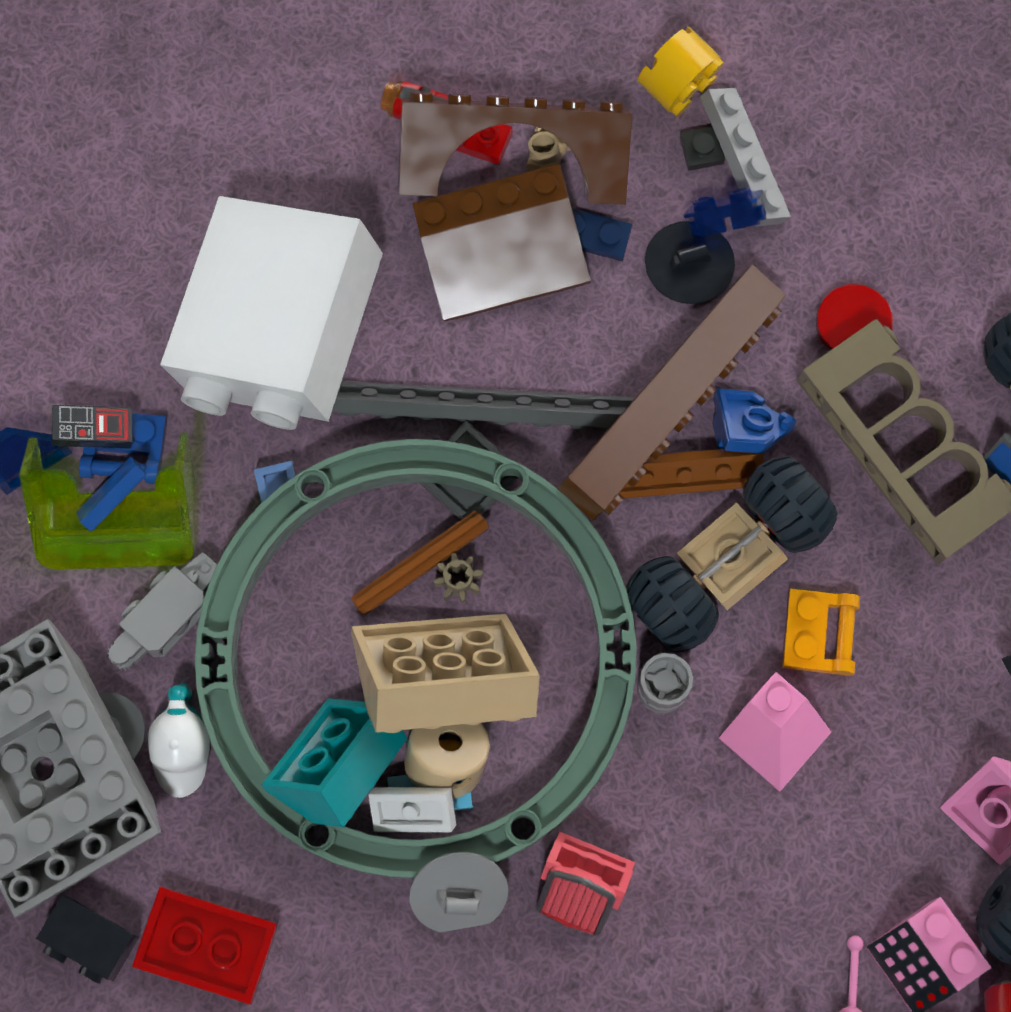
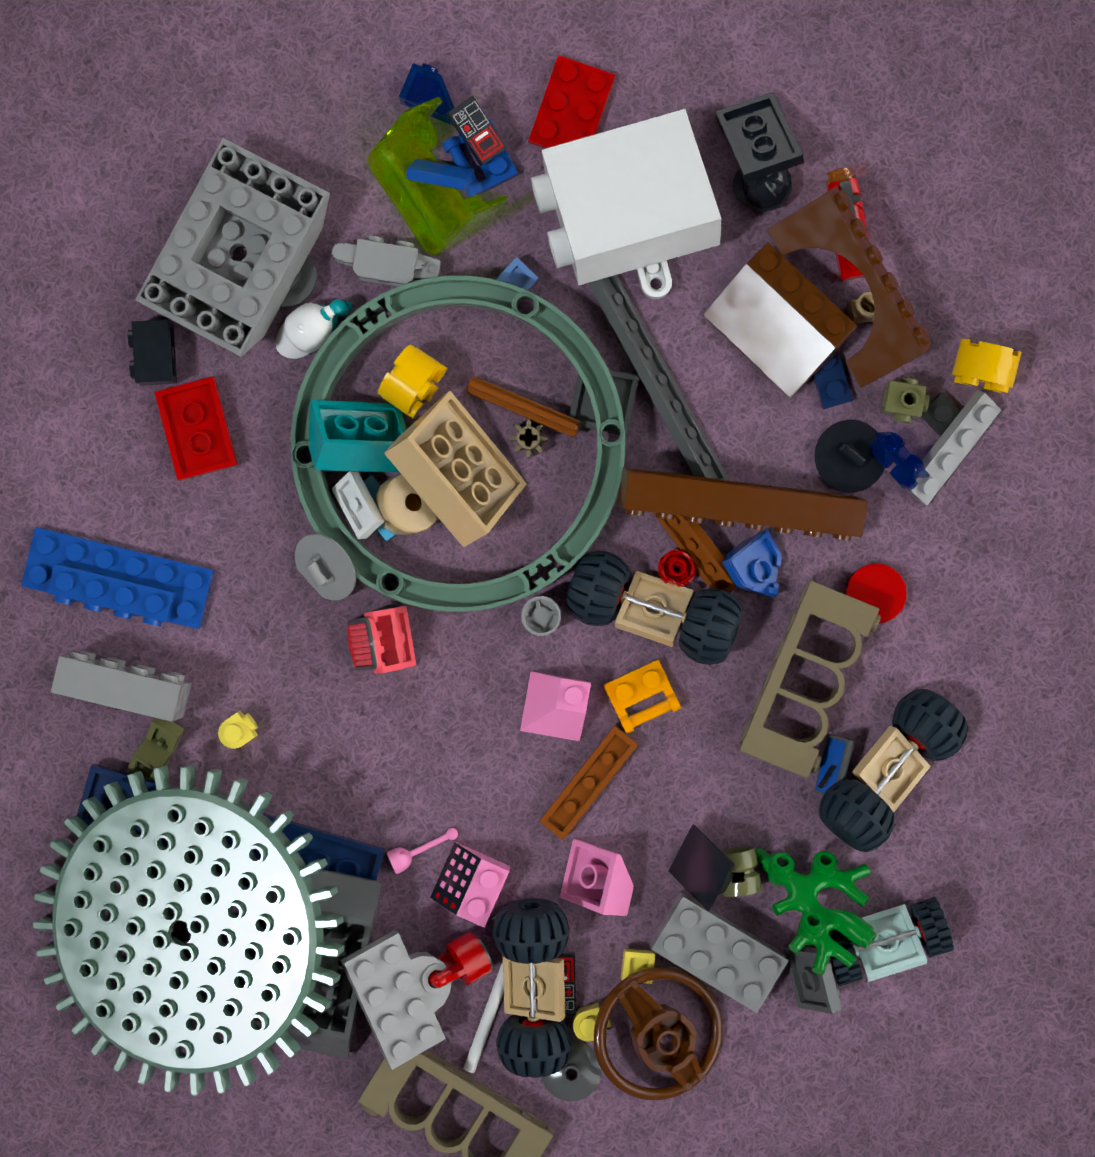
camera: 60 degrees right, 15 degrees up
none -> yellow brick [377,344,447,419]
none -> red plate [528,55,615,149]
none -> dark orange plate [539,725,638,840]
none -> white plate [636,260,672,299]
none -> red plate [658,549,696,587]
none -> black plate [715,92,804,183]
none -> black piece [733,169,792,212]
none -> olive brick [880,378,929,424]

